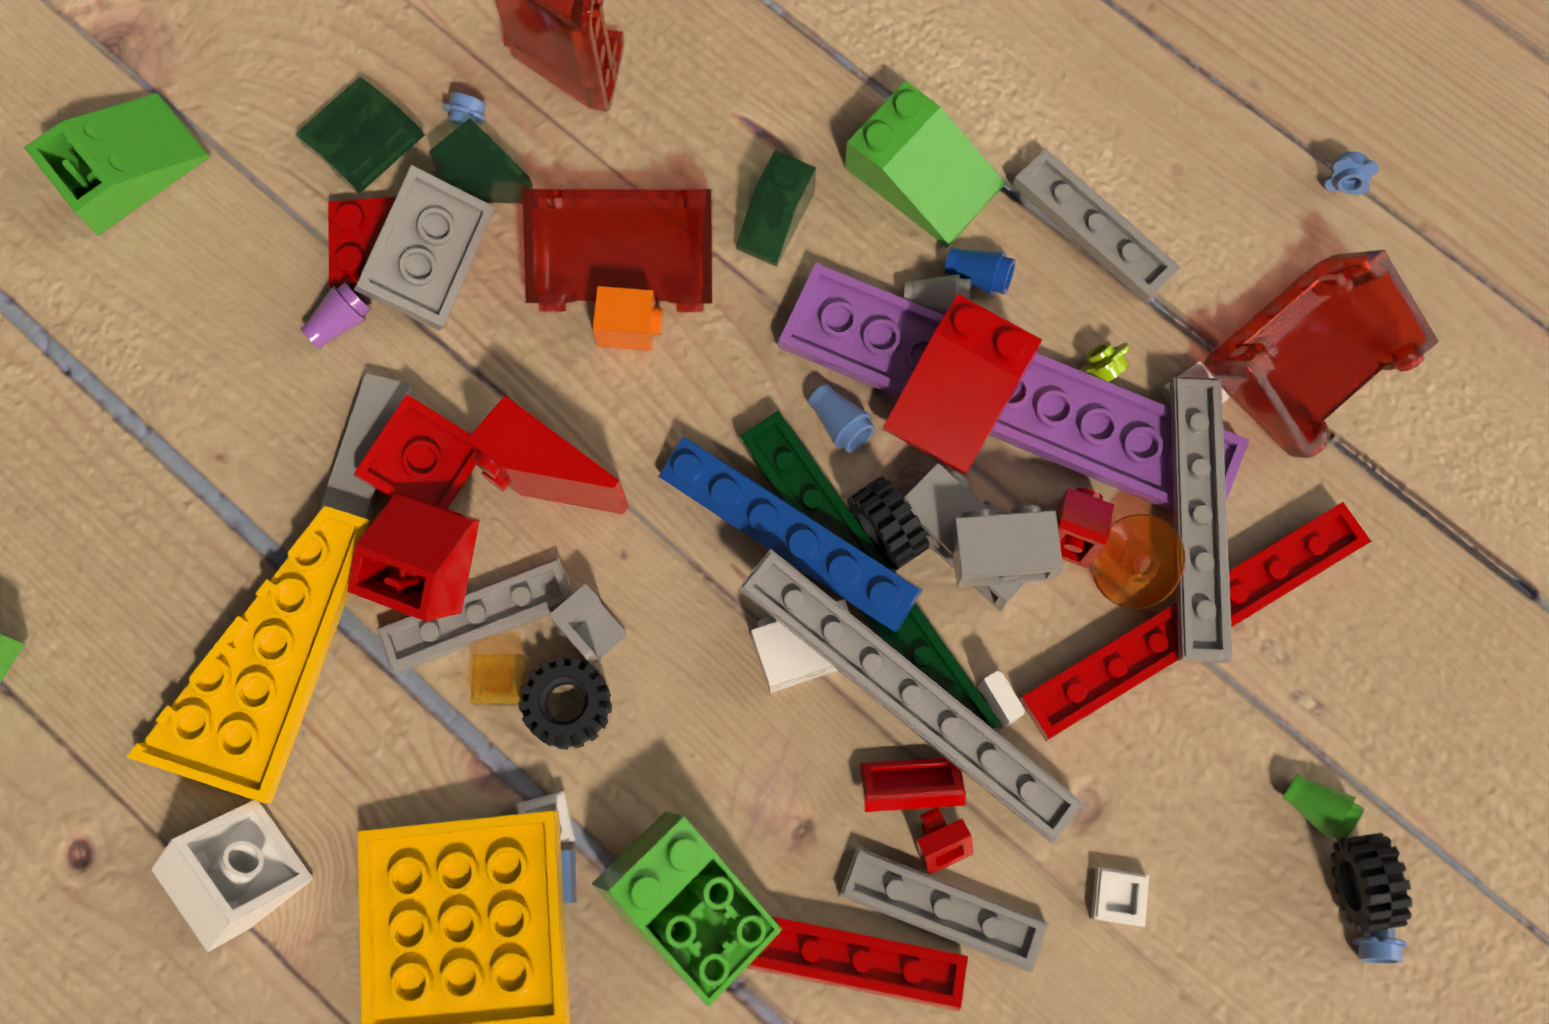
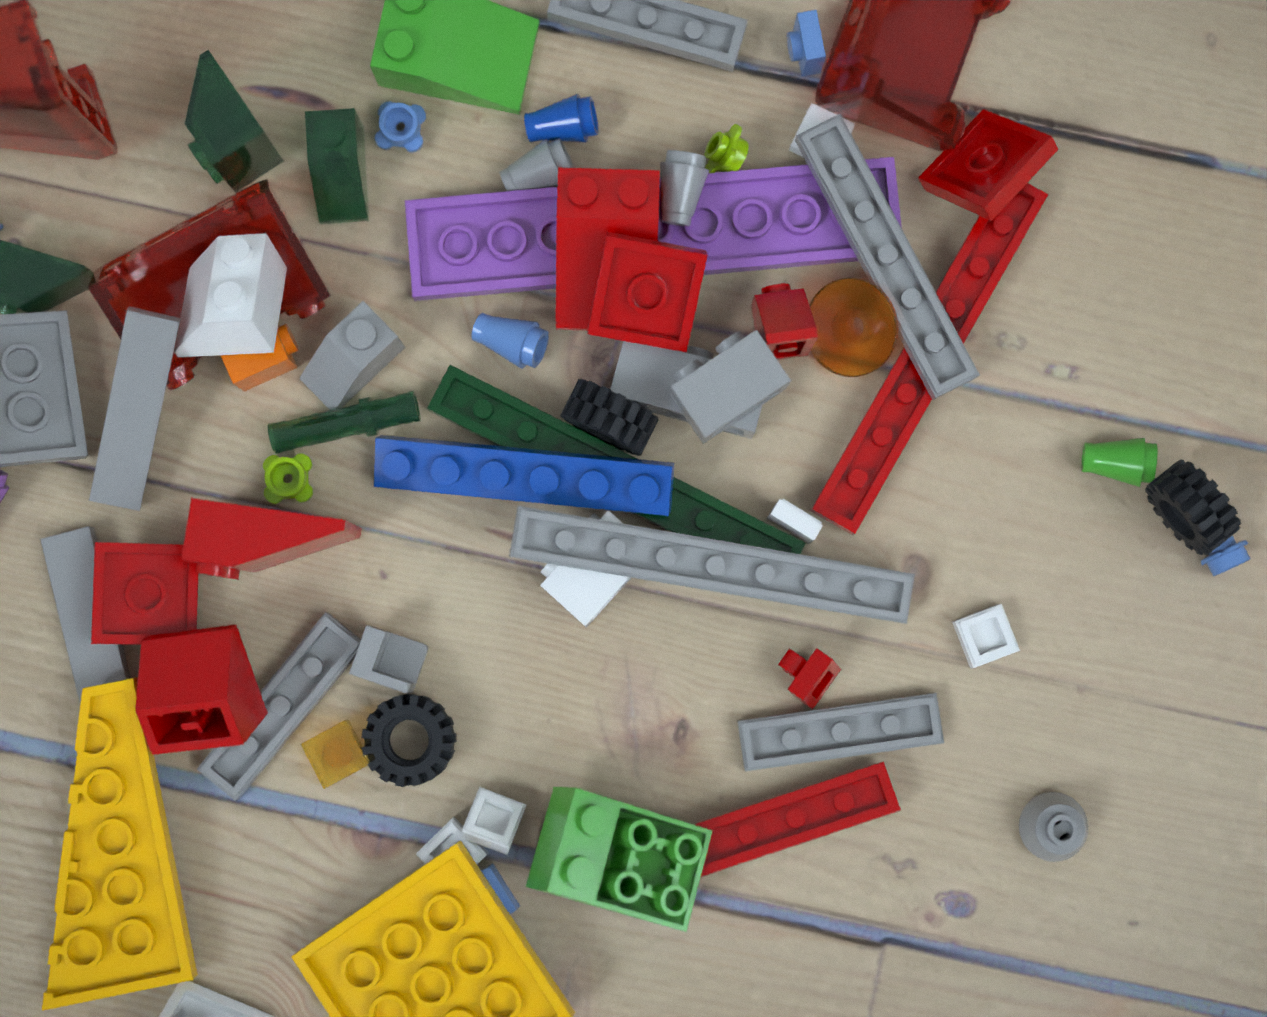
camera: 30 degrees left, 10 degrees up
red tile [860,758,966,812] -> none
none -> light grey tile [89,306,181,511]
none -> white slope [174,233,287,357]
none -> clear green slope [184,50,284,193]
none -> lime plate [263,453,313,504]
none -> clear green pin [268,390,421,454]
none -> light grey slope [299,301,405,415]
none -> medium blue plate [375,102,426,152]
none -> white tile [460,787,527,855]
none -> red plate [587,231,708,353]
none -> light grey cone [660,150,709,227]
none -> medium blue plate [787,10,826,77]
none -> red plate [918,109,1059,221]

